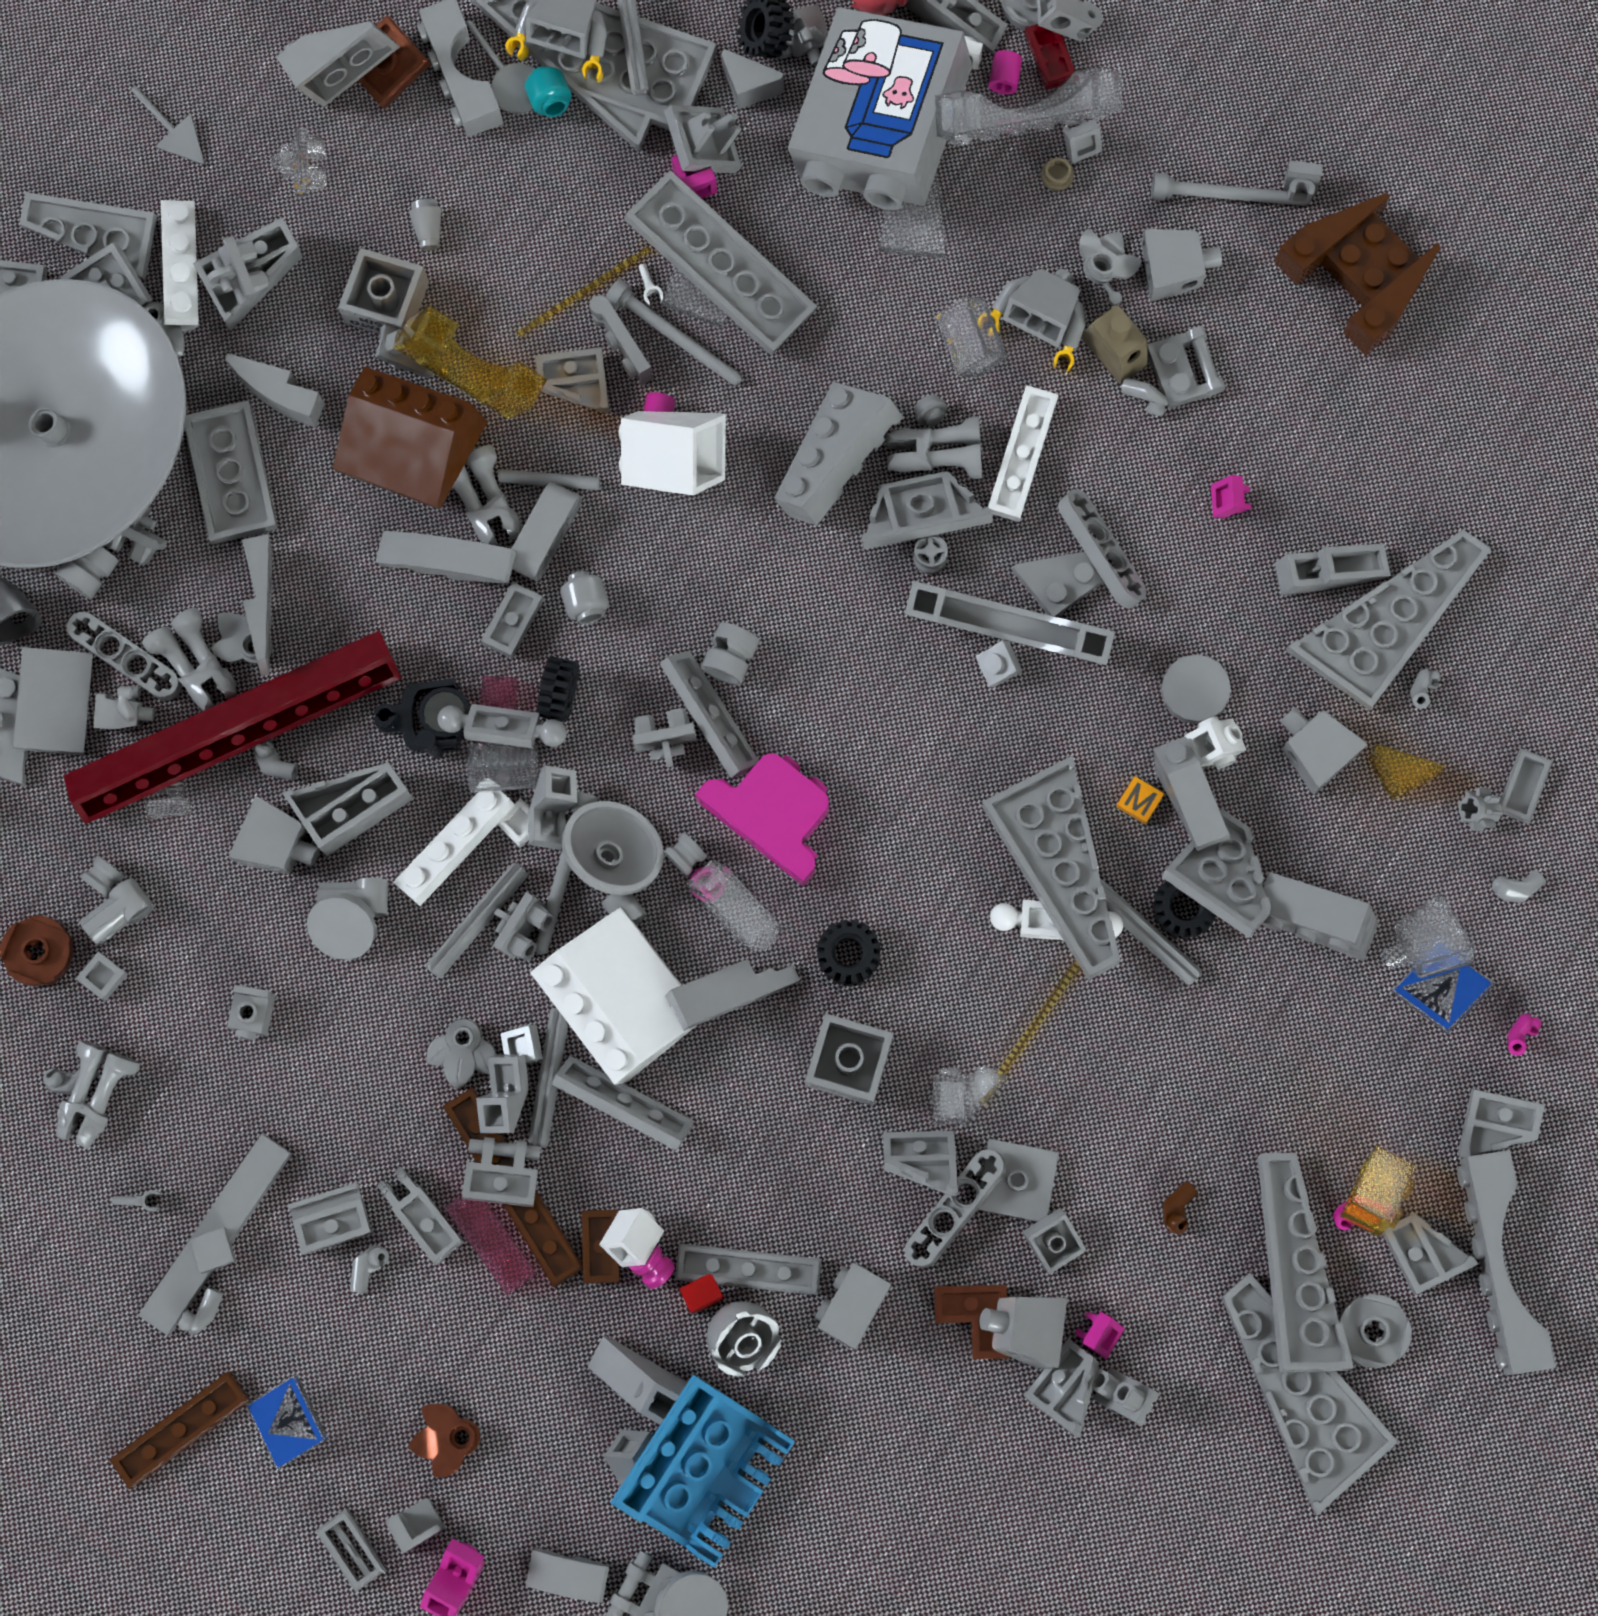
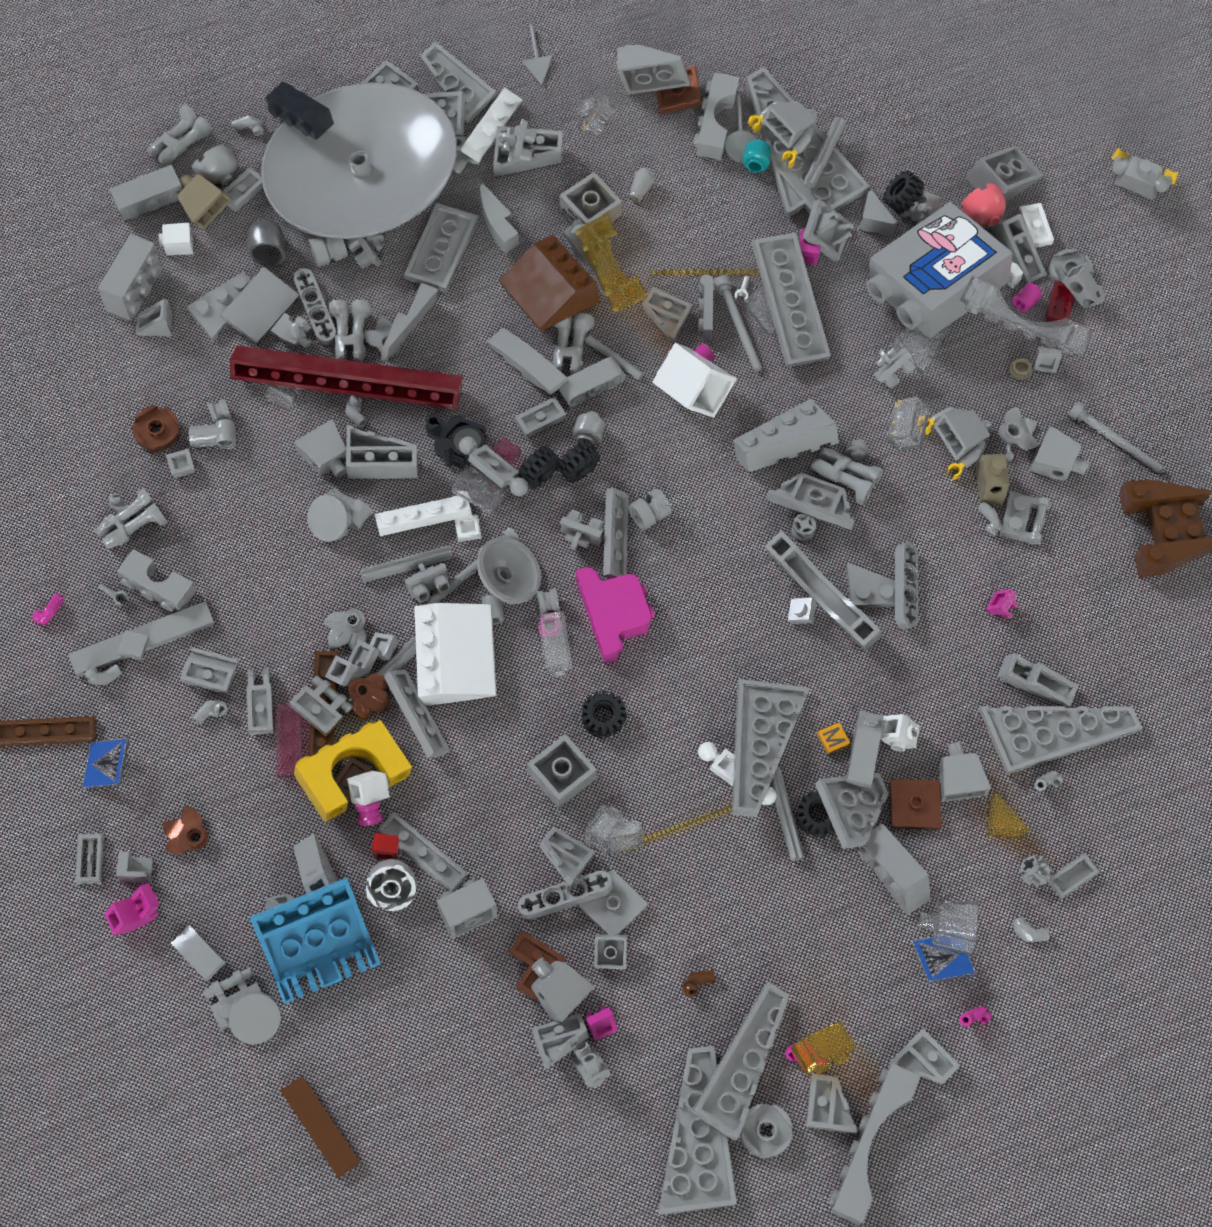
camera: 25 degrees right, 10 degrees down
light grey brick [227,985,276,1041] -> none
light grey slope [528,765,577,850] -> none
light grey piece [665,959,800,1031] -> none
white plate [988,385,1059,522] -> none
light grey tile [1161,654,1231,724] -> none
light grey tile [1283,160,1323,202] -> none
none -> dark pink arm [32,594,64,625]
none -> light grey arch [117,549,197,612]
none -> yellow arch [294,720,412,823]
none -> copper plate [348,673,390,720]
none -> black tyre [556,441,601,483]
none -> light grey hips [874,347,917,389]
none -> copper plate [889,779,942,830]

